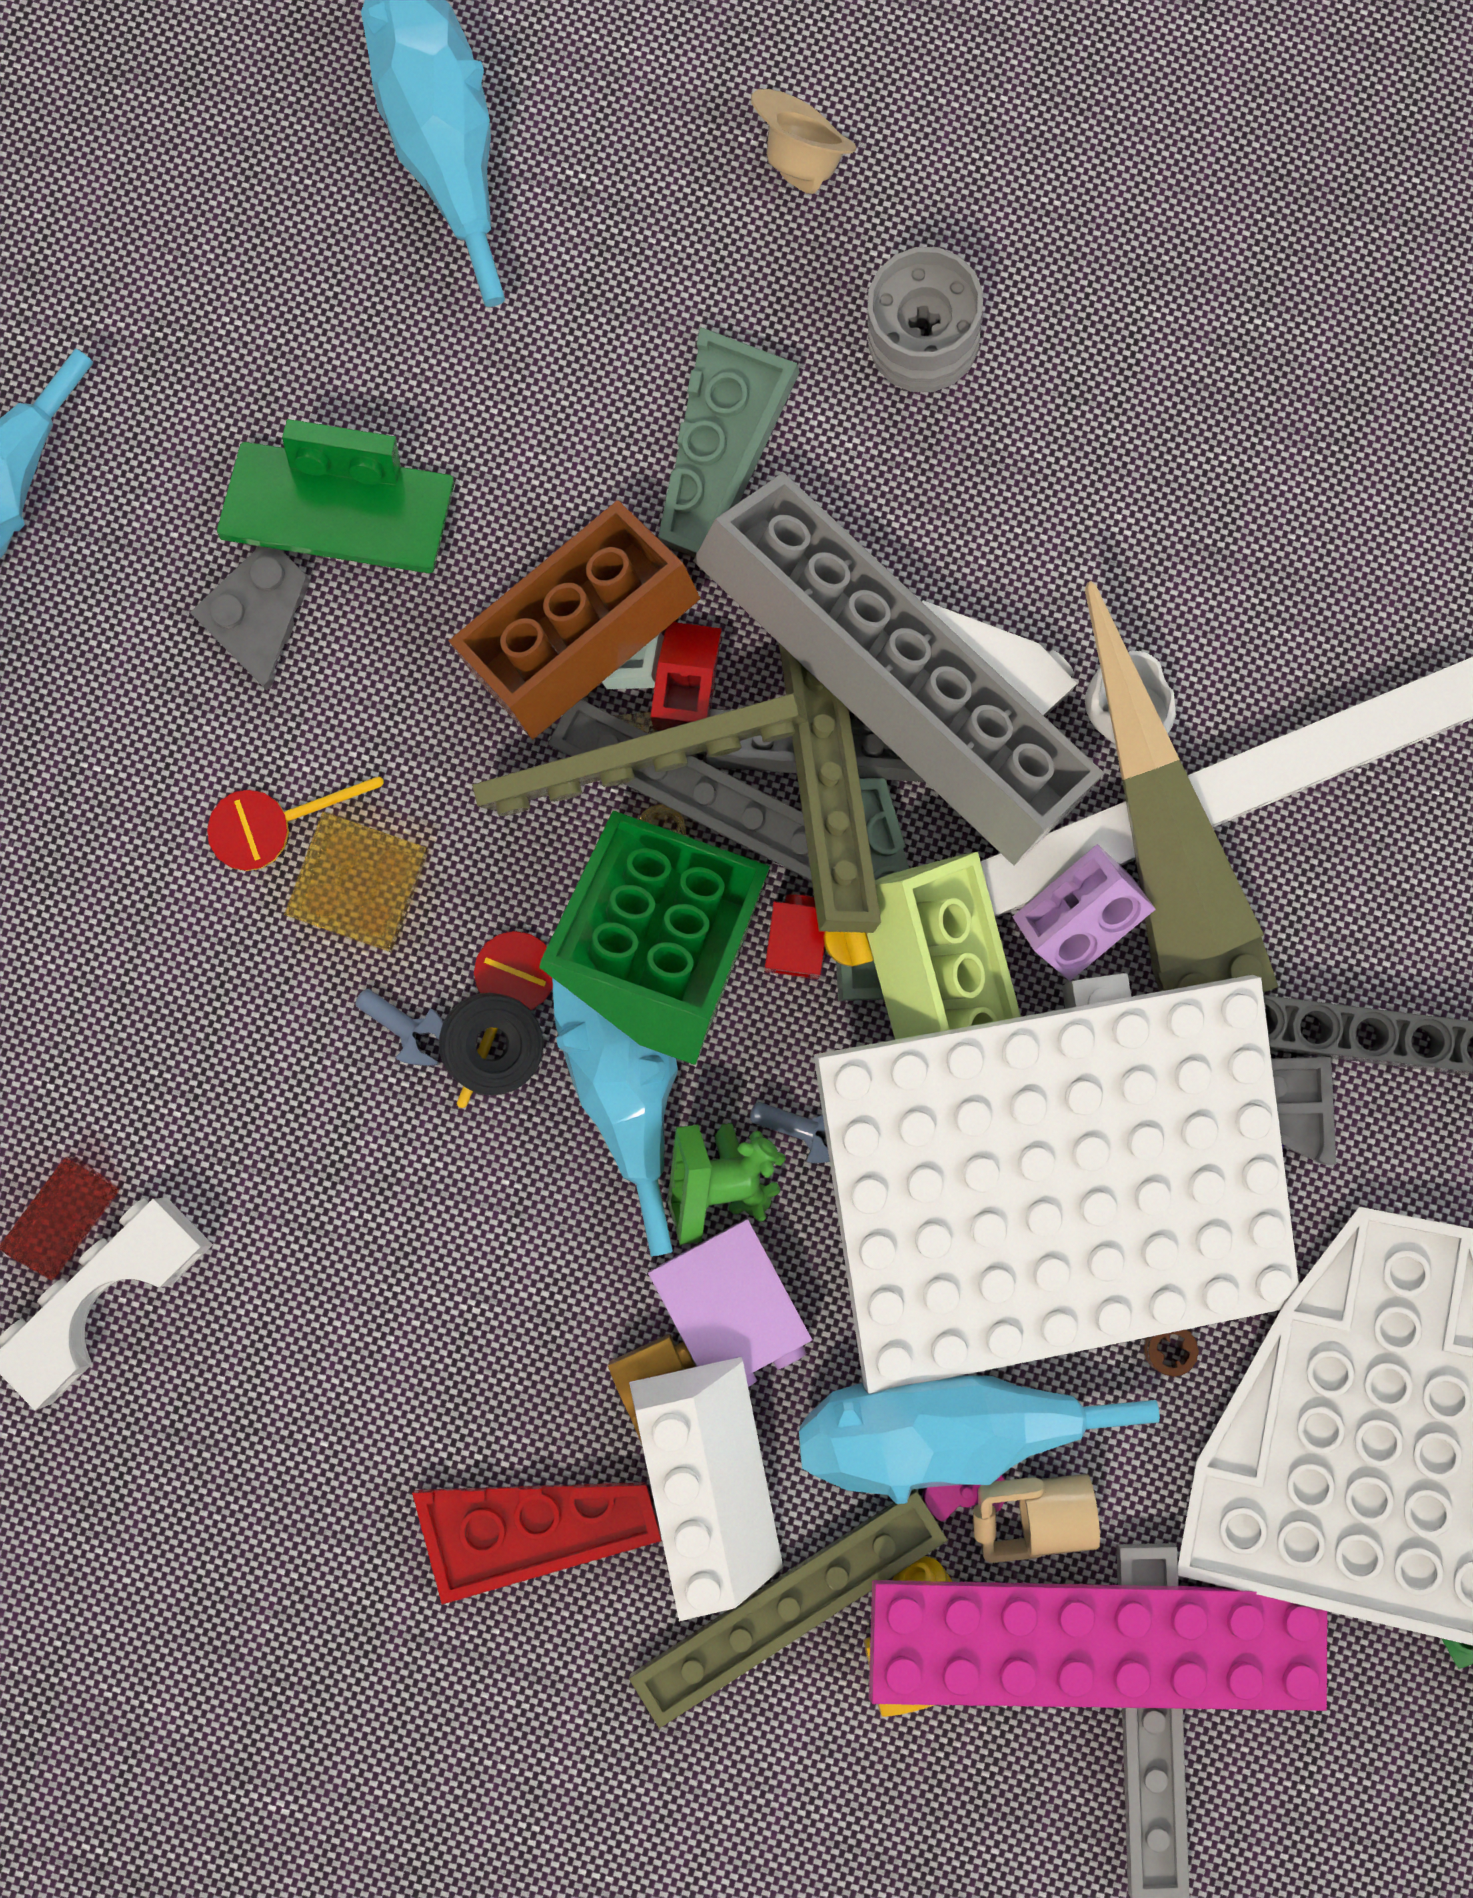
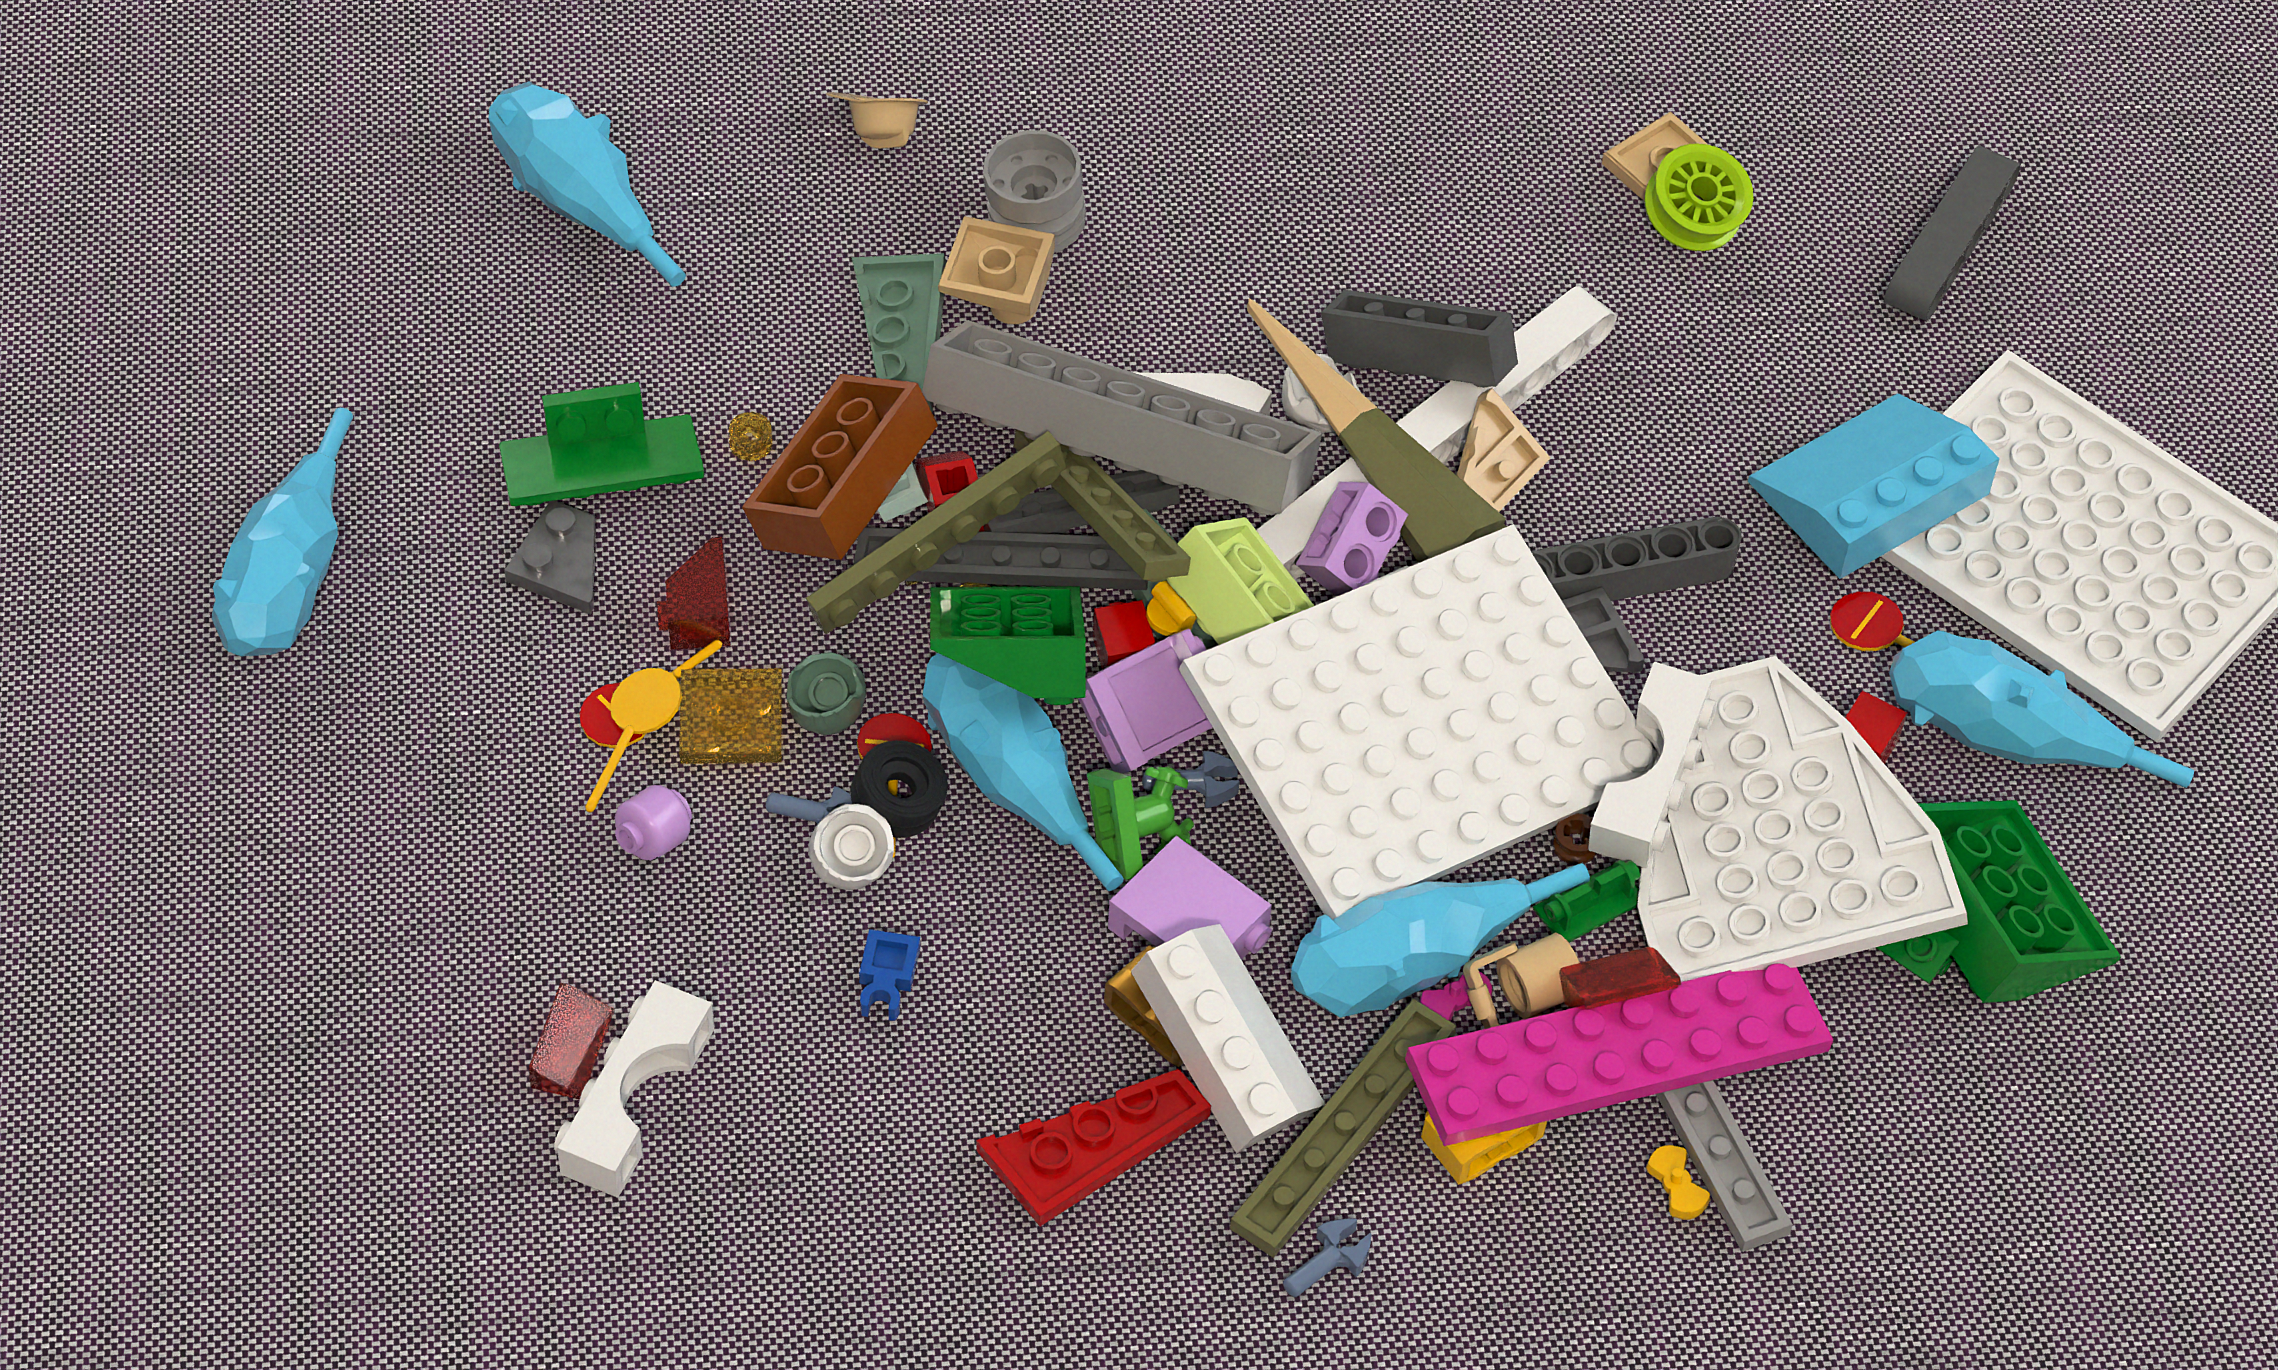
camera: 20 degrees left, 30 degrees down
none -> yellow piece [585,668,682,812]
none -> lavender head [615,785,692,861]
none -> clear red slope [657,537,730,650]
none -> clear yellow bush [728,412,773,461]
none -> sand green hair [787,652,866,735]
none -> white hair [808,804,894,890]
none -> blue plate [859,929,920,1021]
none -> tan slope [938,216,1055,324]
none -> lavender panel [1078,629,1213,773]
none -> sand blue bar [1283,1218,1372,1297]
none -> dark grey brick [1321,289,1518,388]
none -> tan wing [1456,388,1550,512]
none -> green hinge [1533,860,1640,943]
none -> clear red slope [1559,947,1681,1009]
none -> white arch [1588,662,1717,868]
none -> yellow piece [1646,1145,1711,1220]

